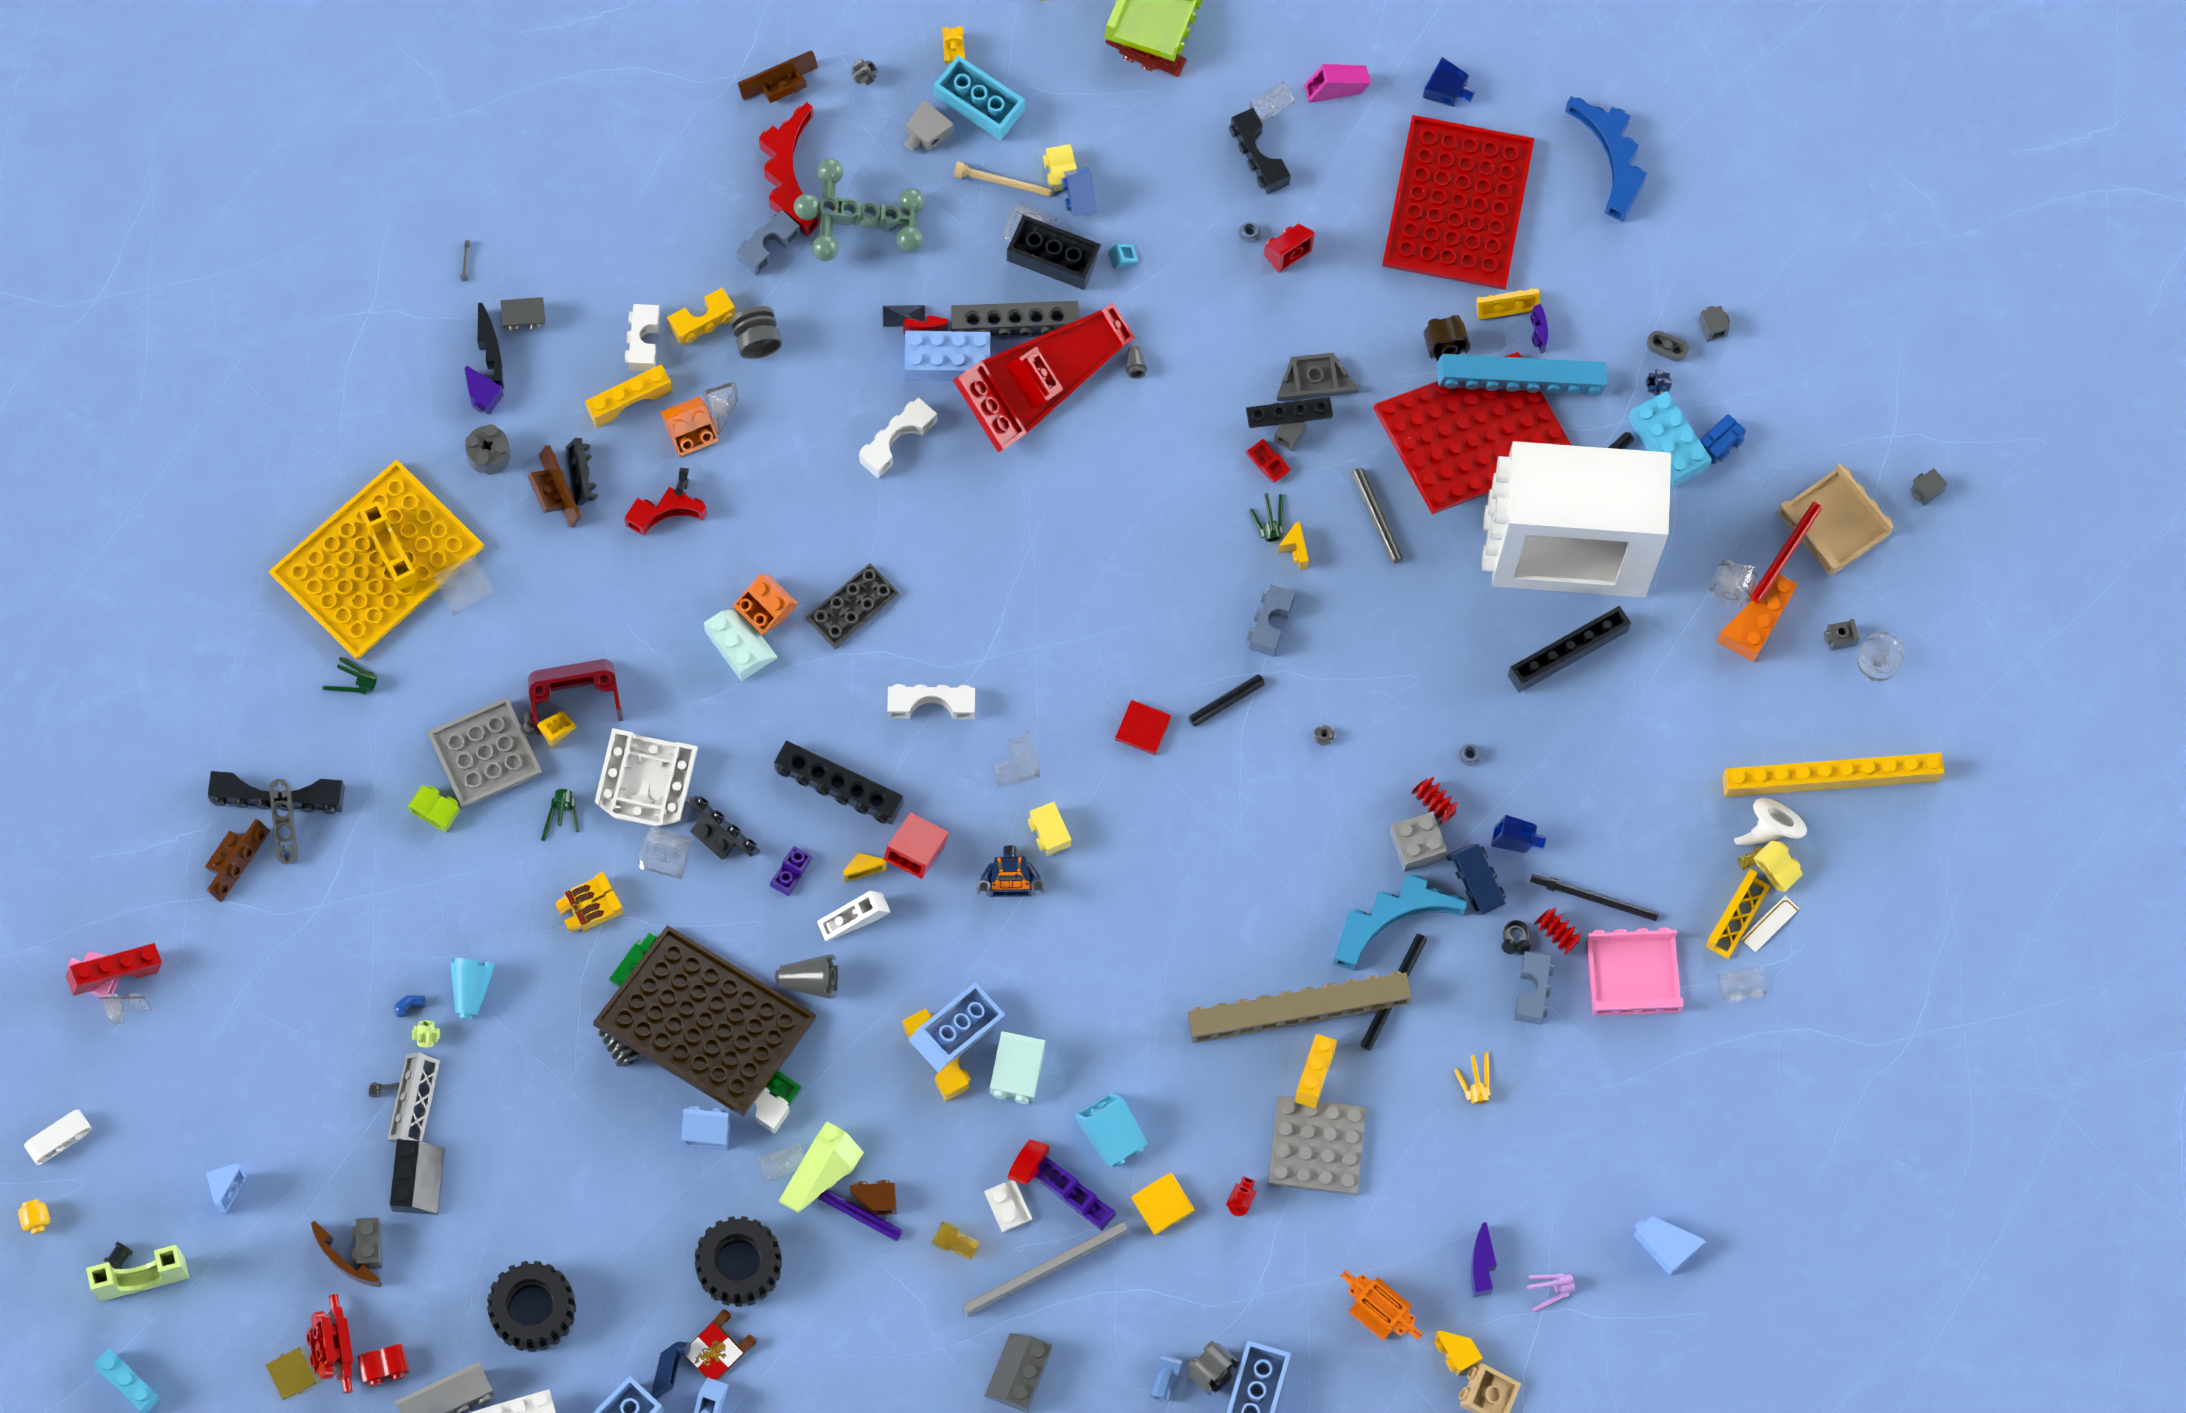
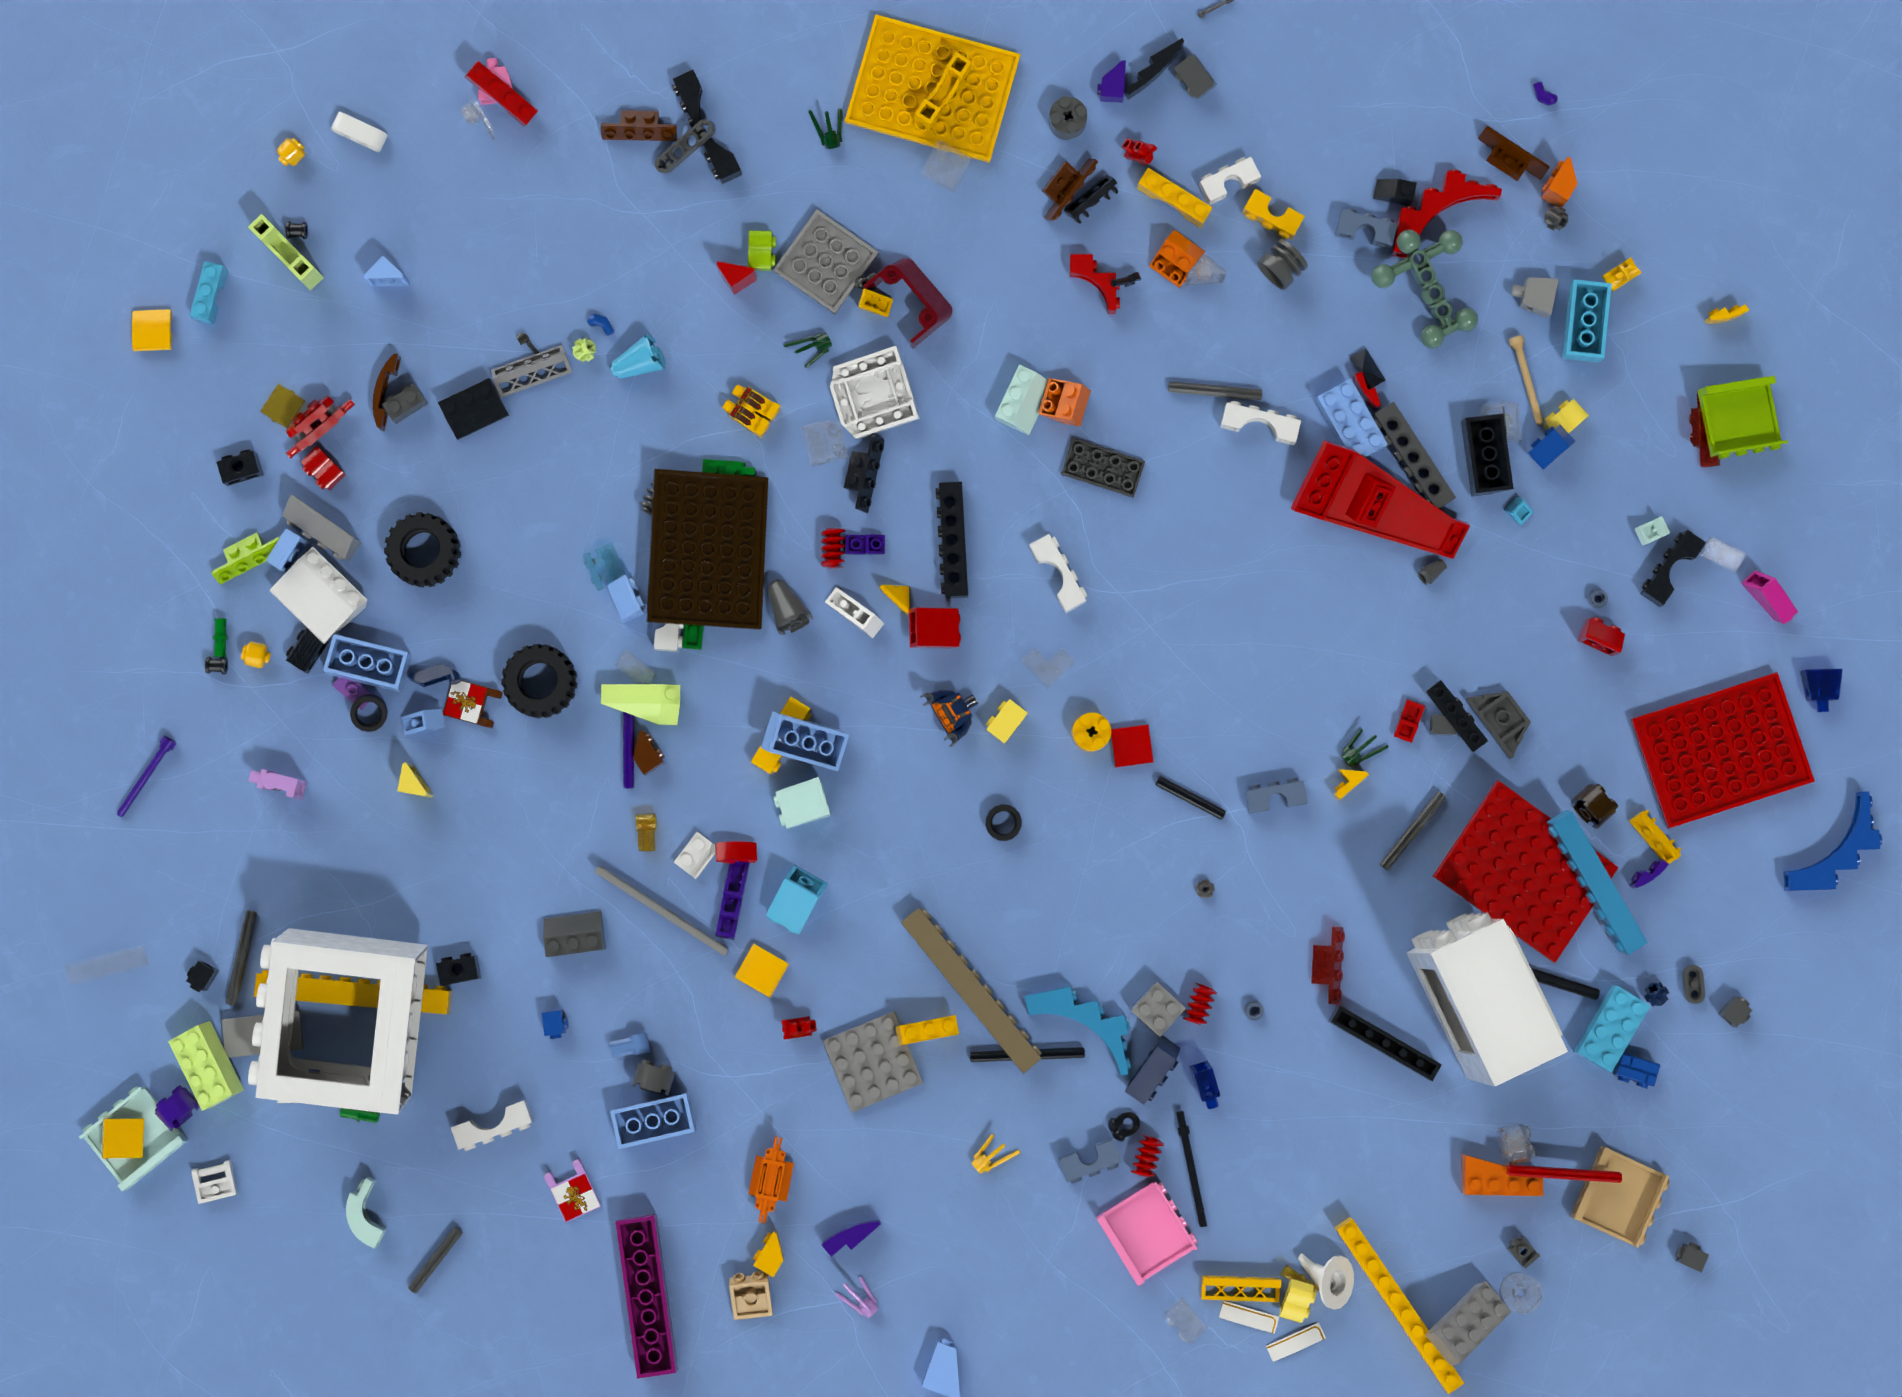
camera: 65 degrees right, 15 degrees up
none -> clear light blue plate [583,543,626,591]
none -> red slope [716,261,757,295]
none -> red piece [821,528,845,569]
none -> black tyre [985,804,1022,841]
none -> yellow brick [1071,712,1111,752]
none -> red hips [1122,138,1157,165]
none -> dark grey axle [1168,381,1263,400]
none -> white sticker [1266,1322,1326,1362]
none -> clear red bracket [1311,927,1345,1005]
none -> black slope [1373,179,1417,206]
none -> light grey brick [1425,1281,1511,1365]
none -> dark purple arm [1533,82,1558,105]
none -> orange slope [1541,157,1578,208]
none -> light aqua bracket [1635,516,1670,546]

